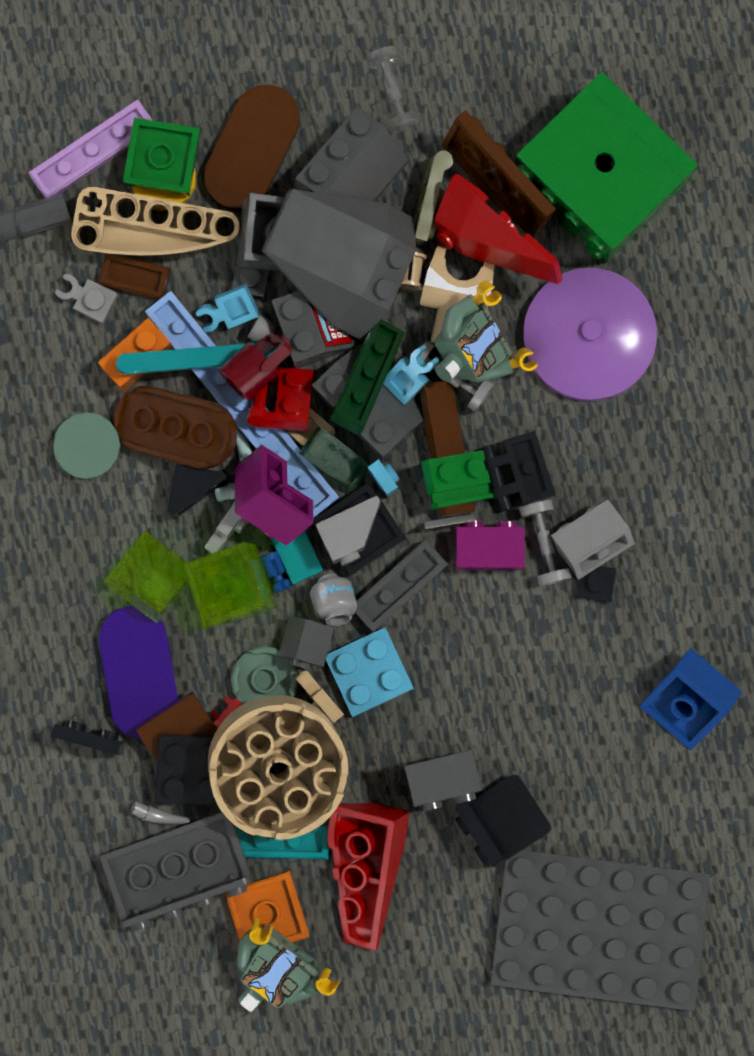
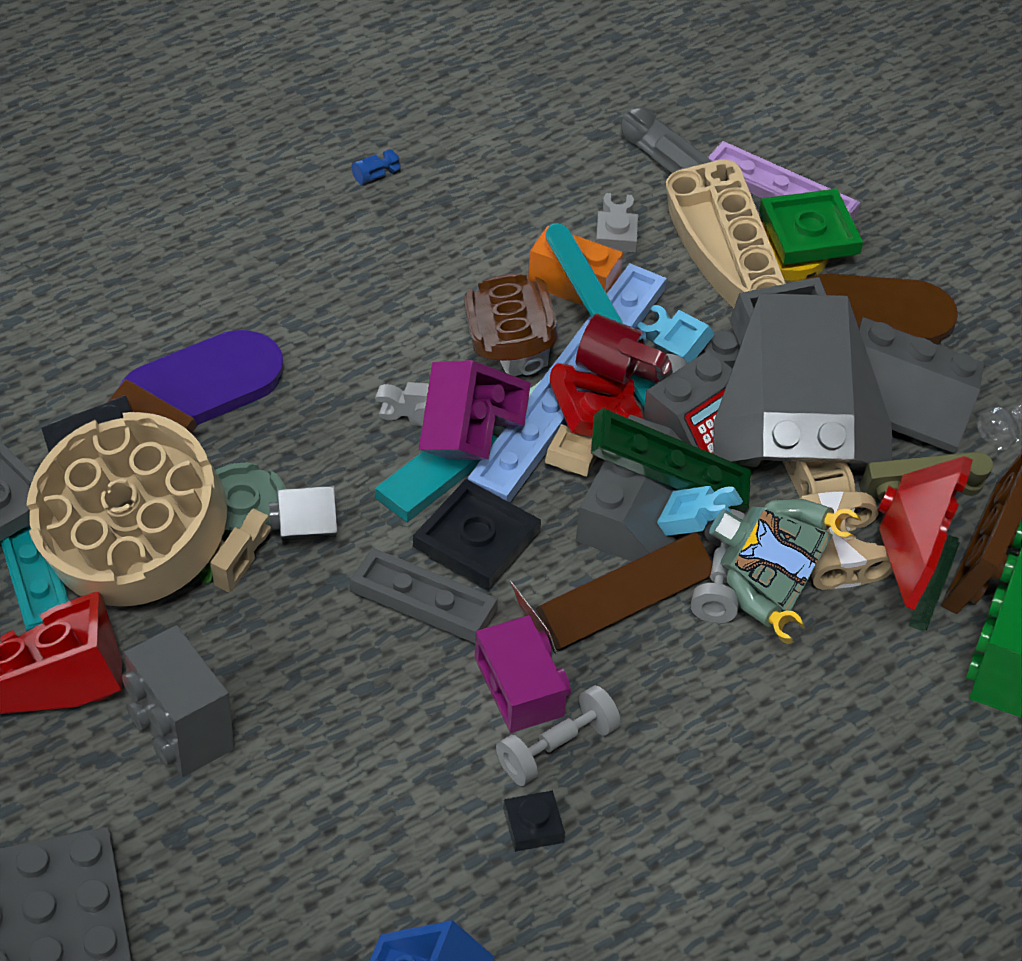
camera: 65 degrees right, 35 degrees down
black plate [51,720,126,755] -> none
sand green tile [53,412,121,480] -> none
reddish brown tile [98,253,171,300] -> none
clear neon green slope [103,531,198,623] -> none
light grey helmet [130,801,191,825] -> none
black slope [168,464,228,519] -> none
clear neon green slope [183,542,277,629] -> none
blue piece [259,551,291,593] -> none
clear green plate [299,426,371,492] -> none
light grey head [310,574,358,627] -> none
light grey slope [315,496,380,566] -> none
medium azure plate [326,628,414,717] -> none
medium azure plate [368,459,400,498] -> none
green plate [421,450,493,510] -> none
black bracket [455,775,551,867] -> none
black plate [480,431,555,512] -> none
medium lavender dish [523,268,657,401] -> none
light grey brick [551,500,635,580] -> none

